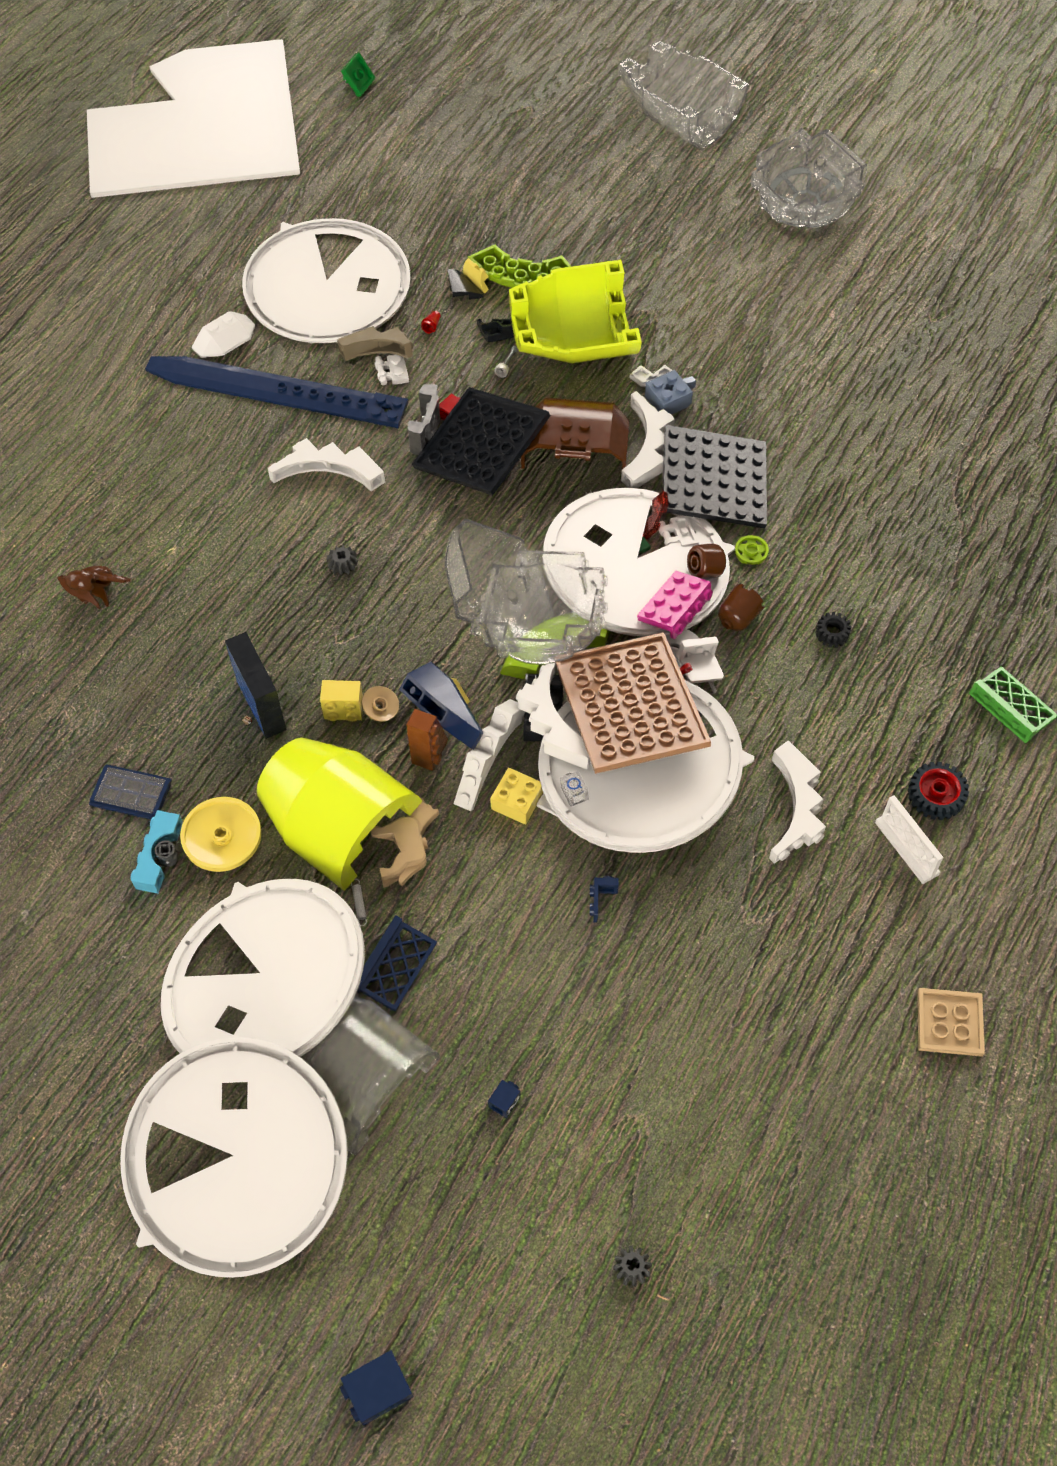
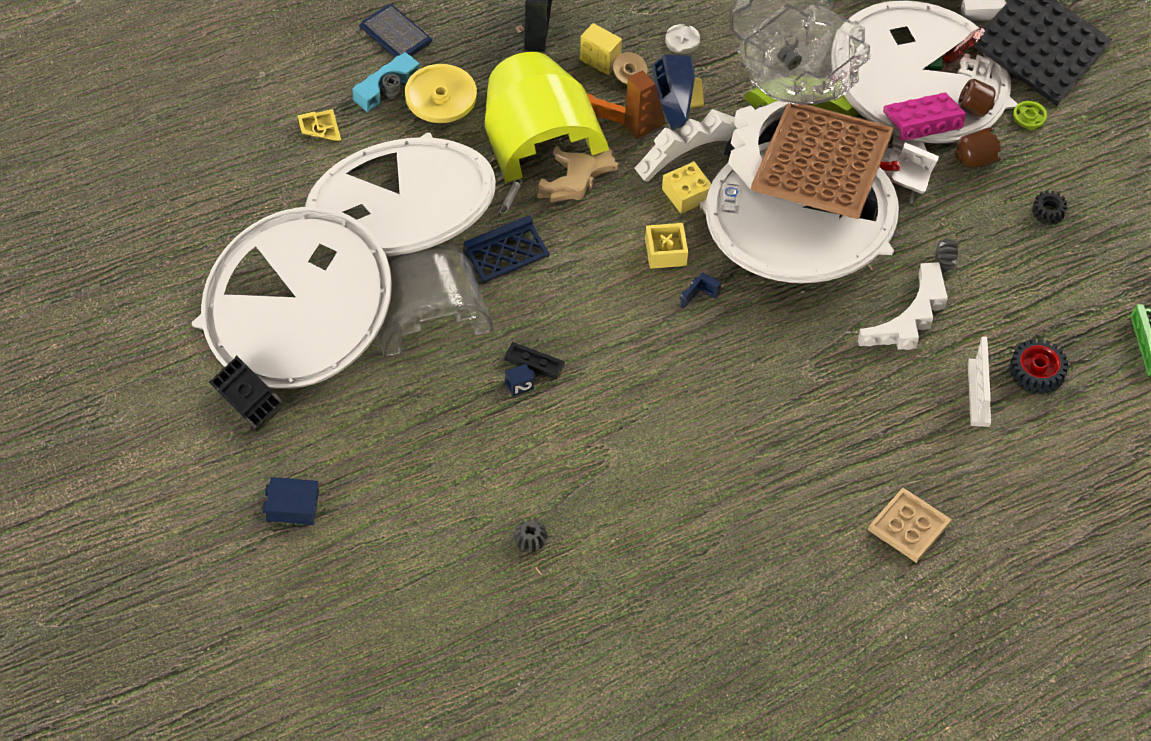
camera: 30 degrees right, 5 degrees down
none -> black plate [209,355,286,432]
none -> light yellow slope [298,109,341,141]
none -> black plate [504,342,565,380]
none -> orange hinge [587,94,626,124]
none -> light yellow brick [645,223,688,269]
none -> white tile [665,24,700,54]
none -> dark grey wheel [777,45,802,70]
none -> dark grey gear [935,239,958,271]

